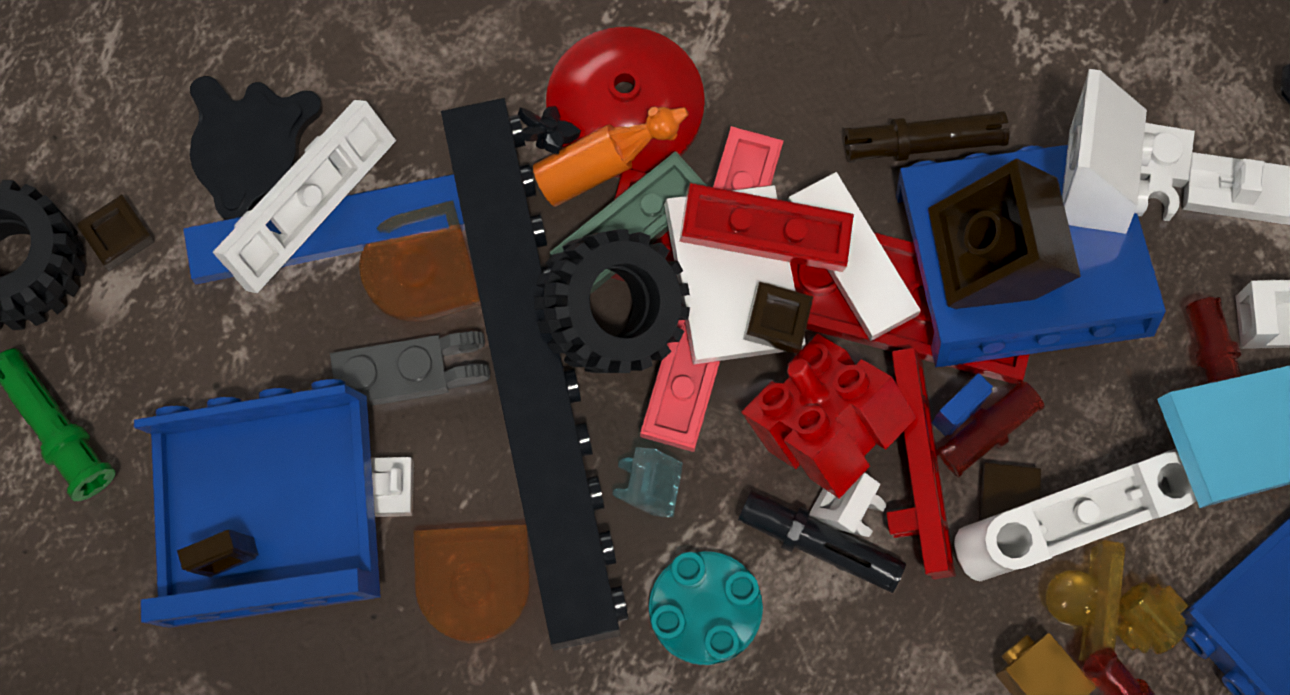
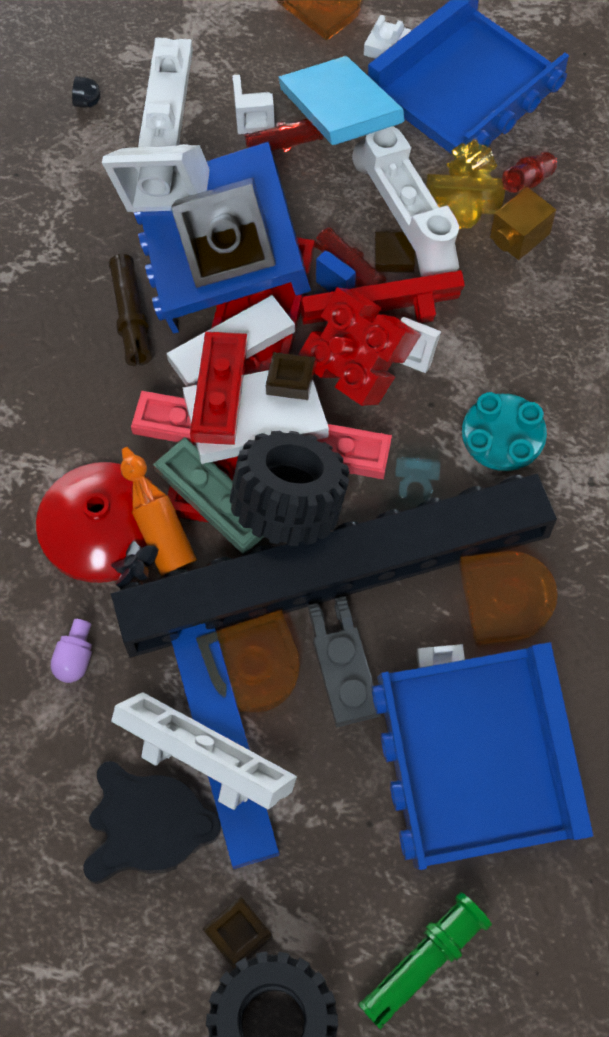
camera: 95 degrees left, 10 degrees down
dark brown tile [177,529,259,577] -> none
black pin [738,490,906,593] -> none
none -> lavender cylinder [51,619,92,683]

